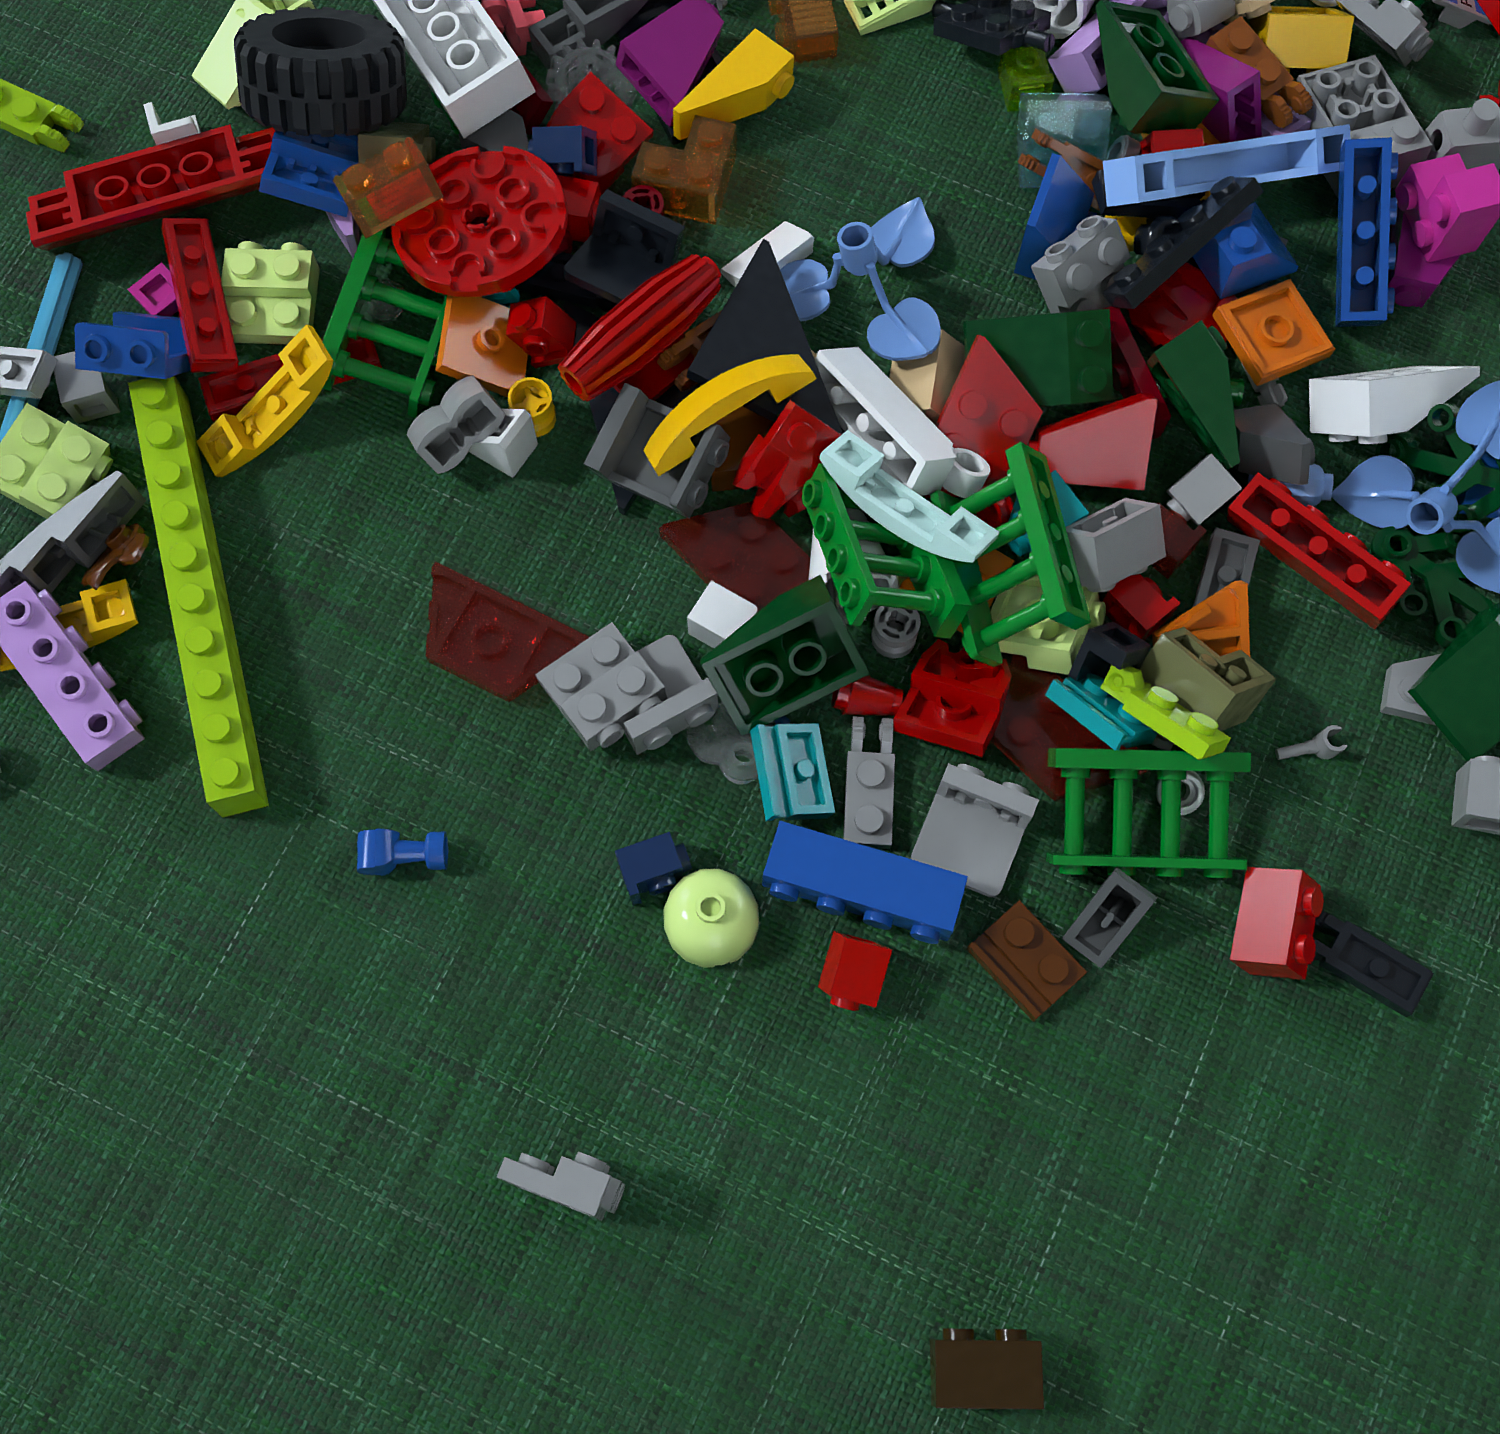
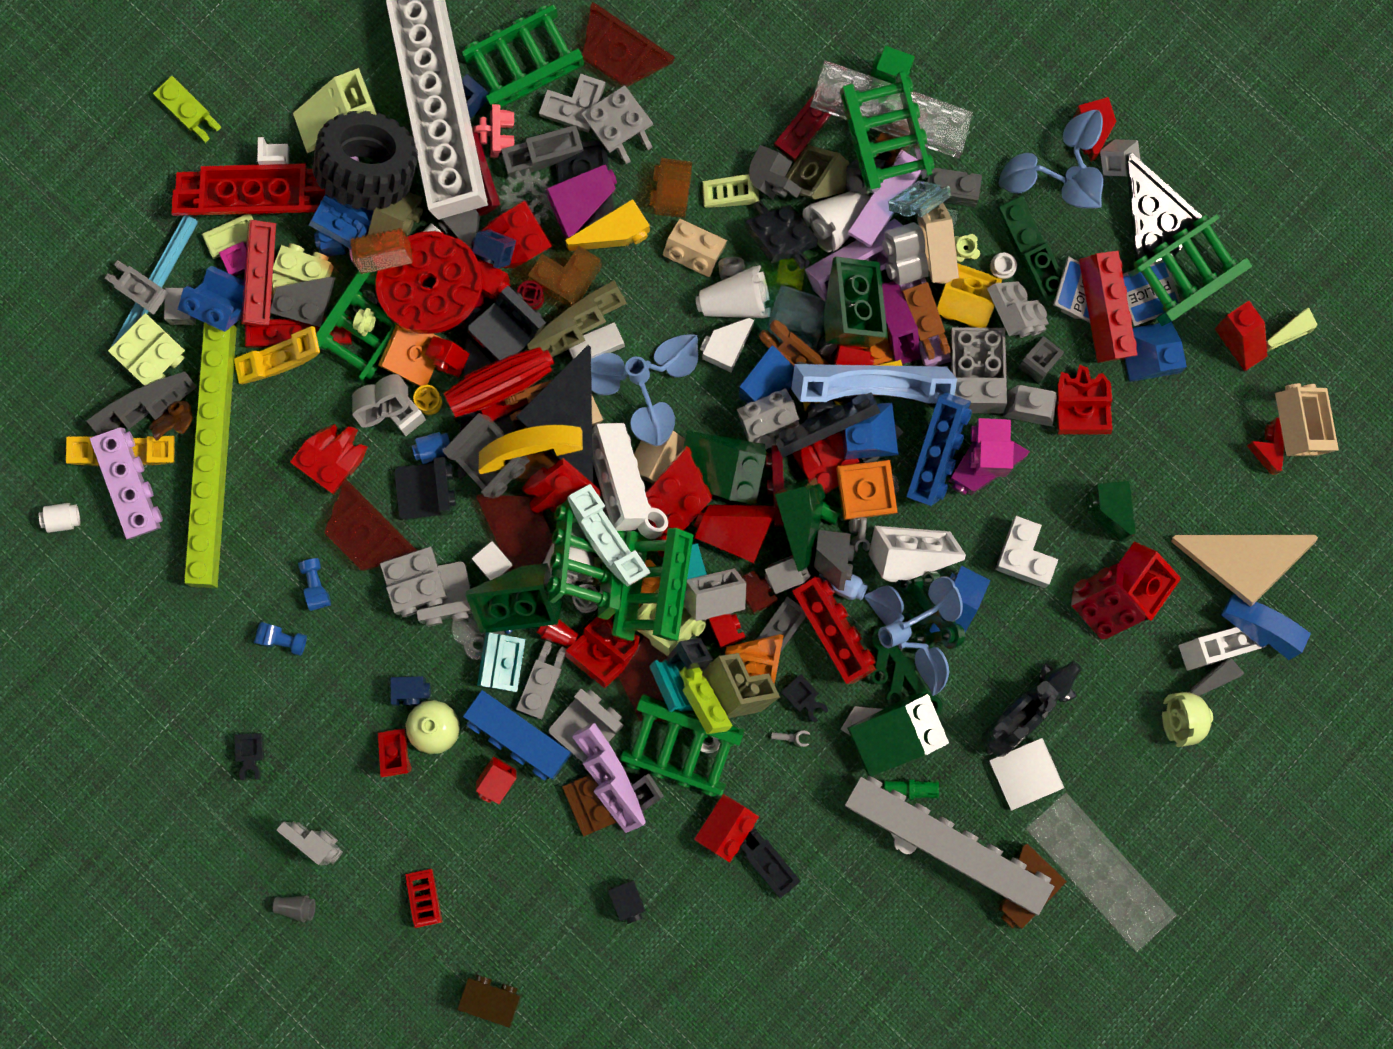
camera: 20 degrees right, 10 degrees up
none -> yellowish green tile [202,214,253,259]
none -> black plate [235,733,264,781]
none -> dark grey wing [270,277,335,327]
none -> dark grey cone [273,895,316,923]
none -> red plate [290,424,368,495]
none -> blue leg [298,558,331,611]
none -> blue brick [314,231,346,257]
none -> yellowish green plate [353,308,376,336]
none -> red slope [378,728,411,778]
none -> black bracket [395,457,456,520]
none -> red slope [405,869,443,928]
none -> blue brick [412,432,450,464]
none -> olive slope [527,280,627,357]
none -> lavender slope [572,723,646,833]
none -> black brick [608,880,646,924]
none -> tan bracket [663,219,727,277]
none -> white cone [696,265,771,318]
none -> white slope [700,318,754,372]
none -> flat silver tile [718,257,745,280]
none -> black plate [781,674,828,723]
none -> light grey hand [851,517,870,552]
none -> dark grey slope [1018,336,1064,384]

